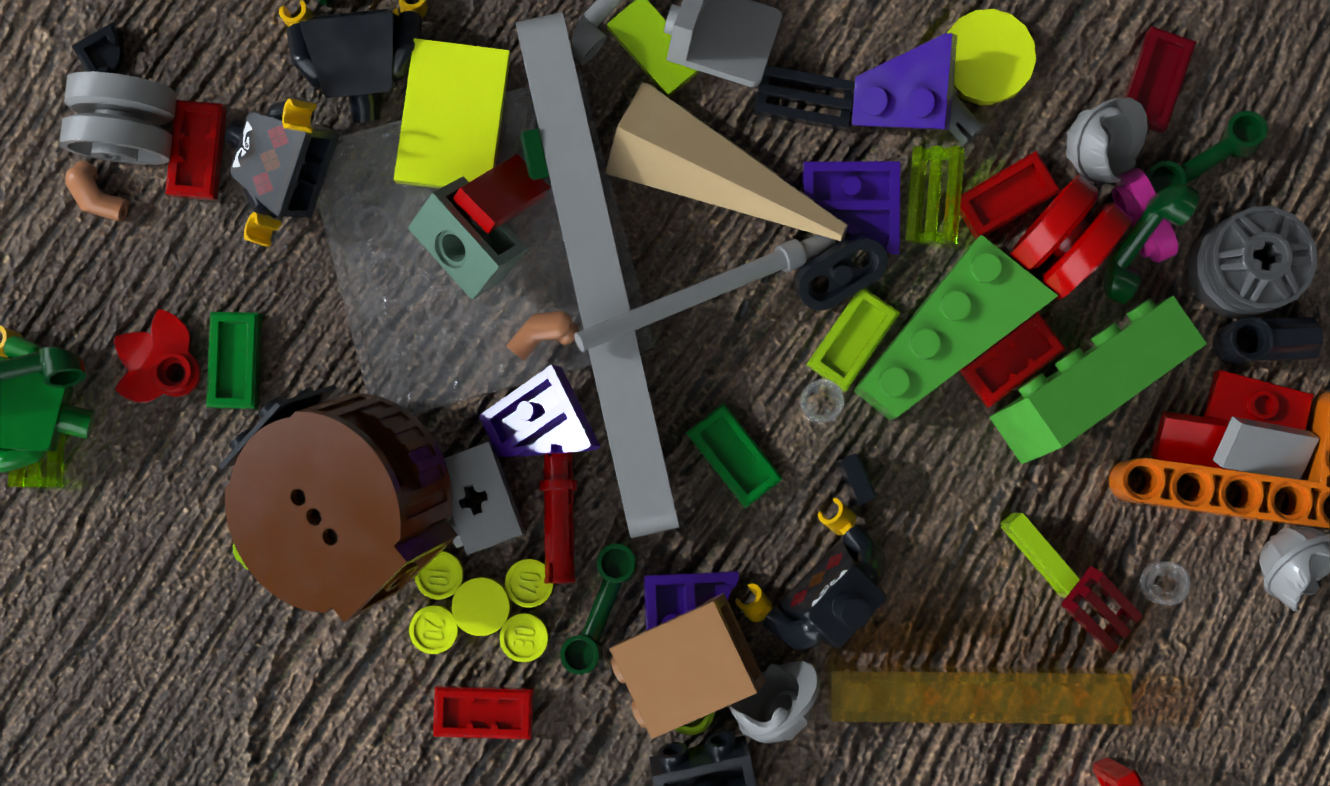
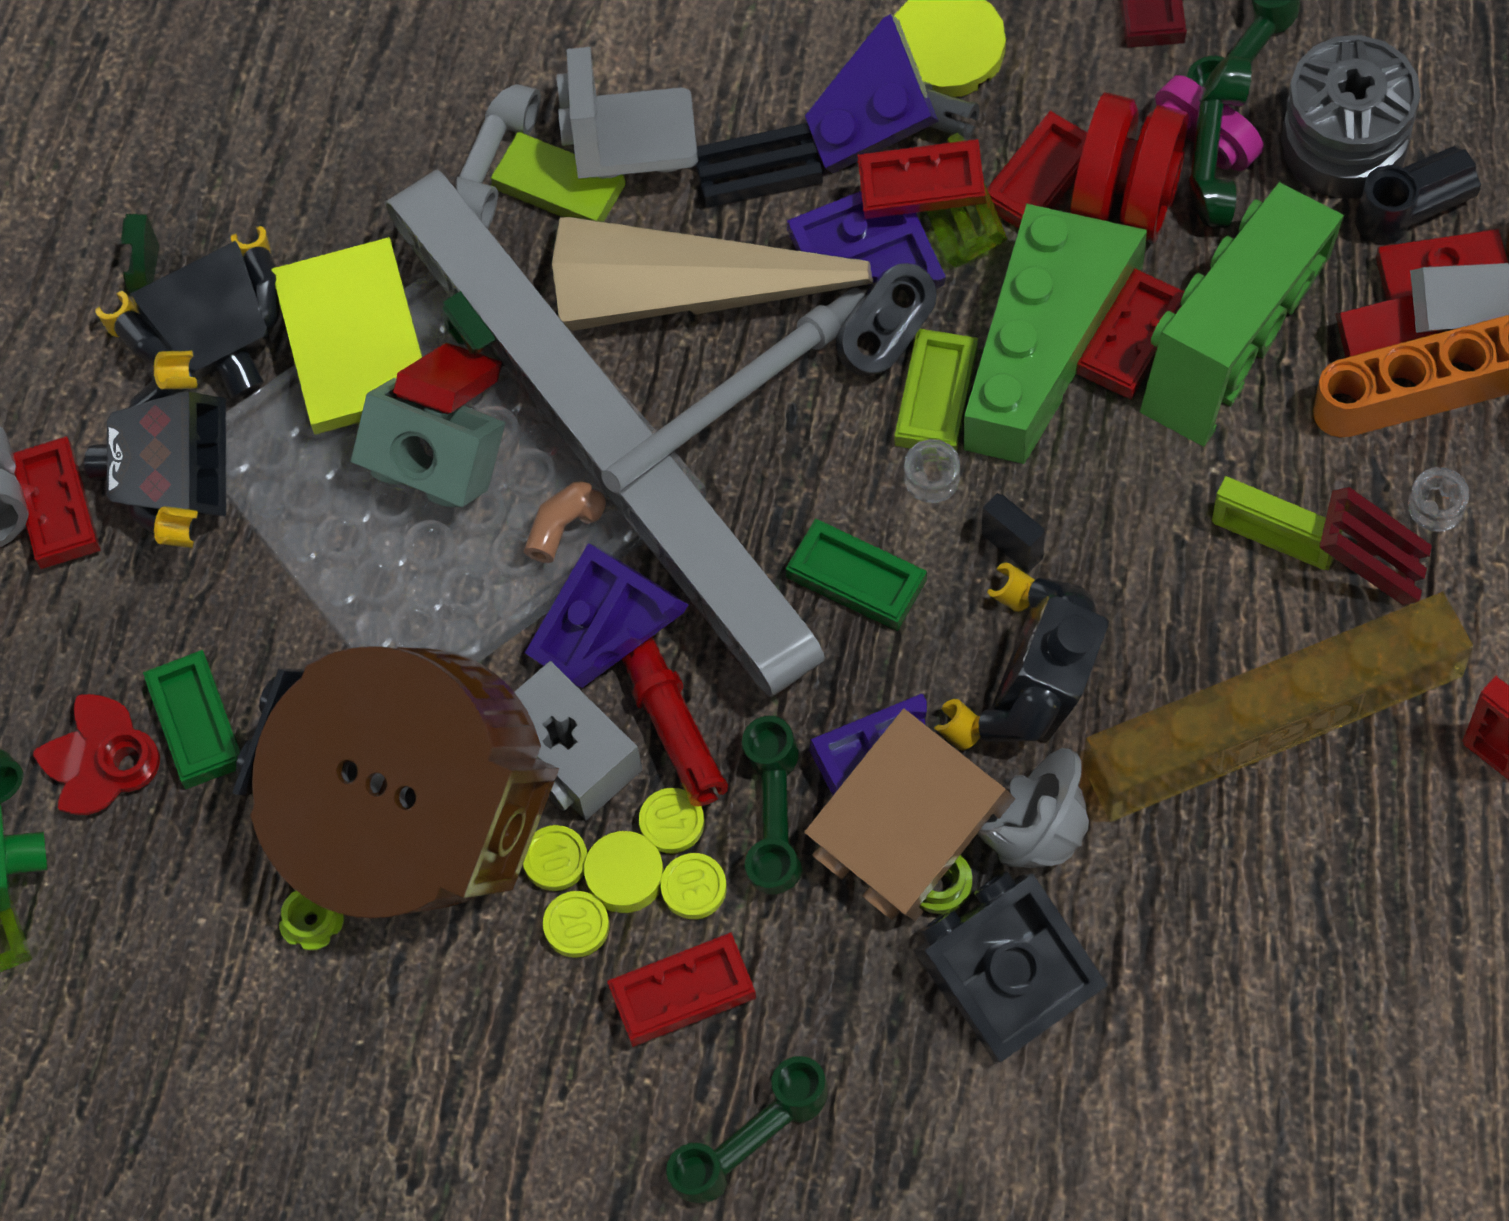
camera: 20 degrees left, 20 degrees down
light grey piece [1066,97,1148,185] -> none
none -> red plate [857,139,986,219]

